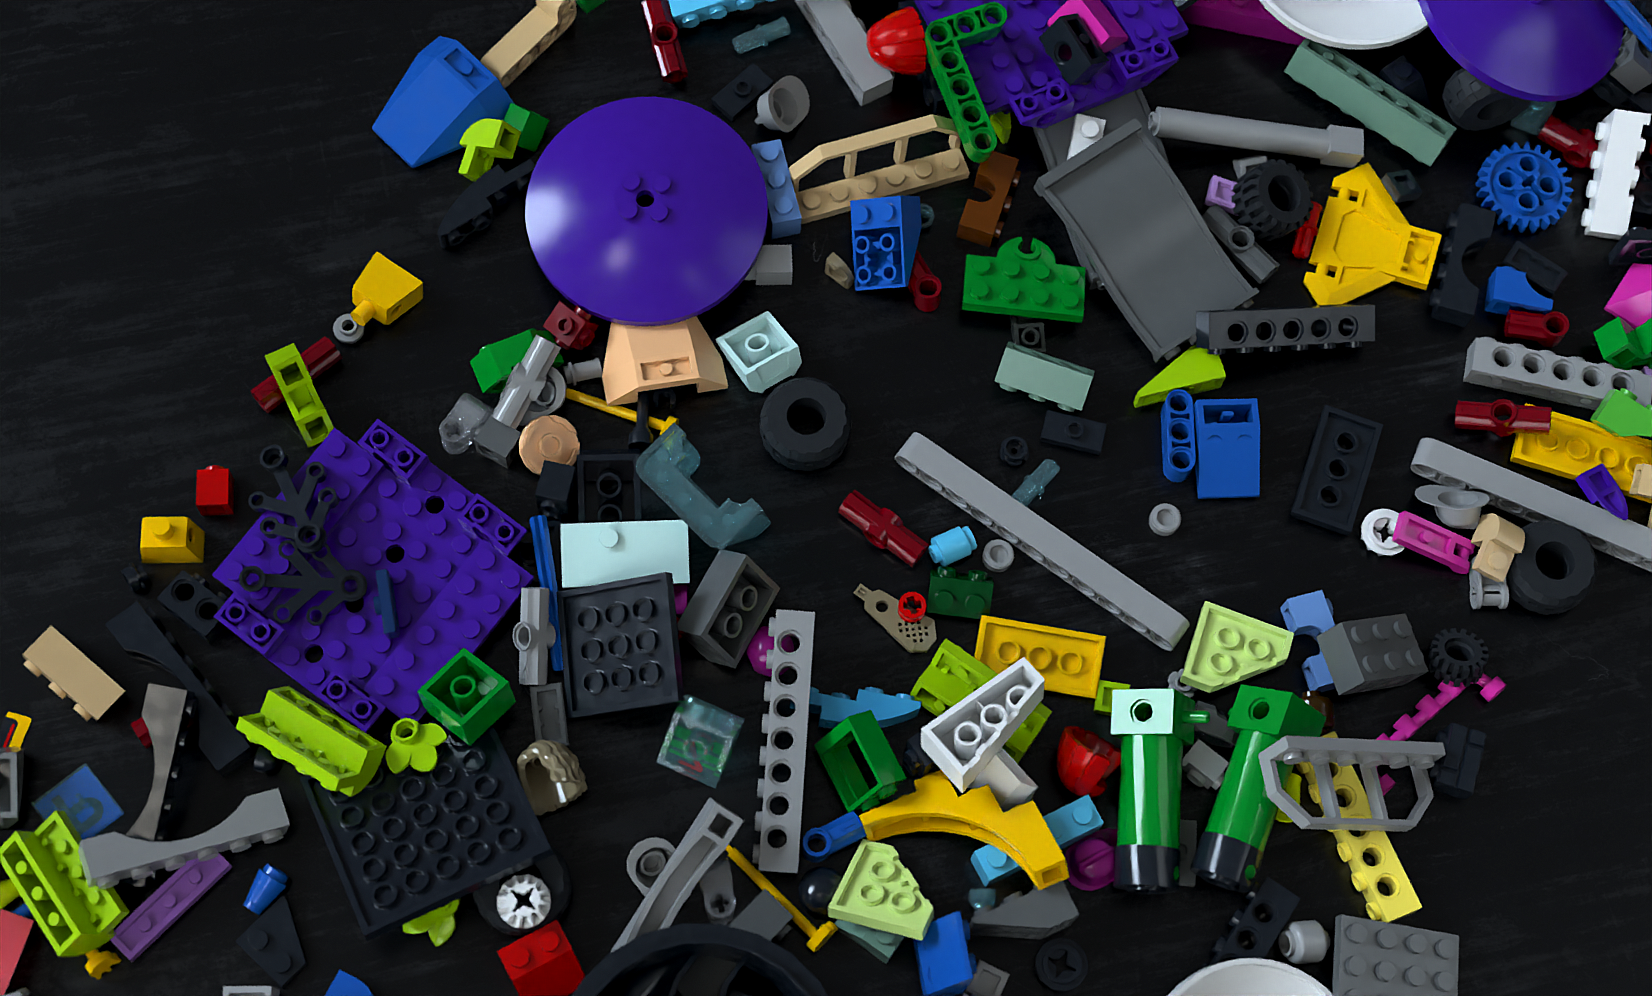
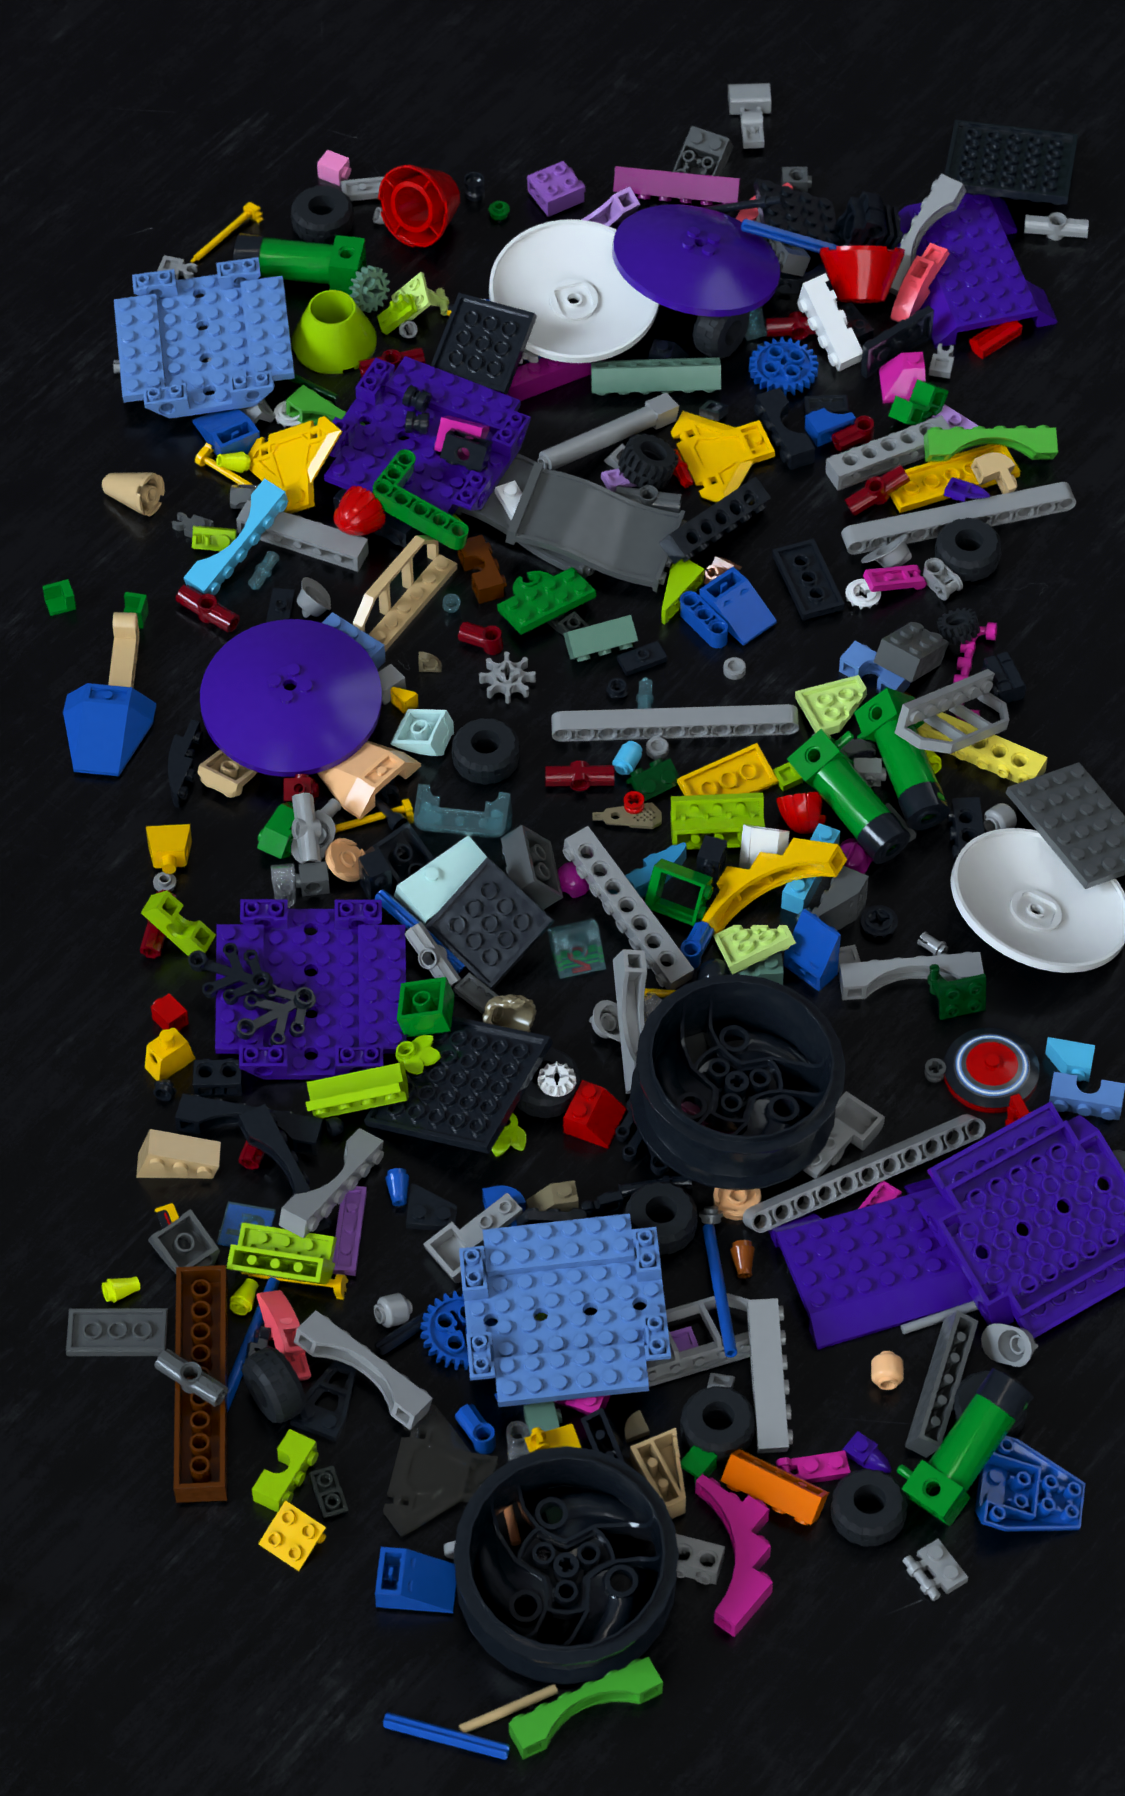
camera: 30 degrees left, 15 degrees down
dark blue plate [373,569,400,639] -> none
lime brick [458,119,521,182] -> none
green panel [503,103,549,152] -> none
blue slope [850,196,922,291] -> none
white wedge [921,657,1045,793] -> none
tan brick [1471,513,1525,582] -> none
none -> tan slope [198,750,258,798]
none -> yellow slope [391,687,418,715]
none -> light grey gear [479,652,536,704]
none -> nougat bracket [704,556,742,585]

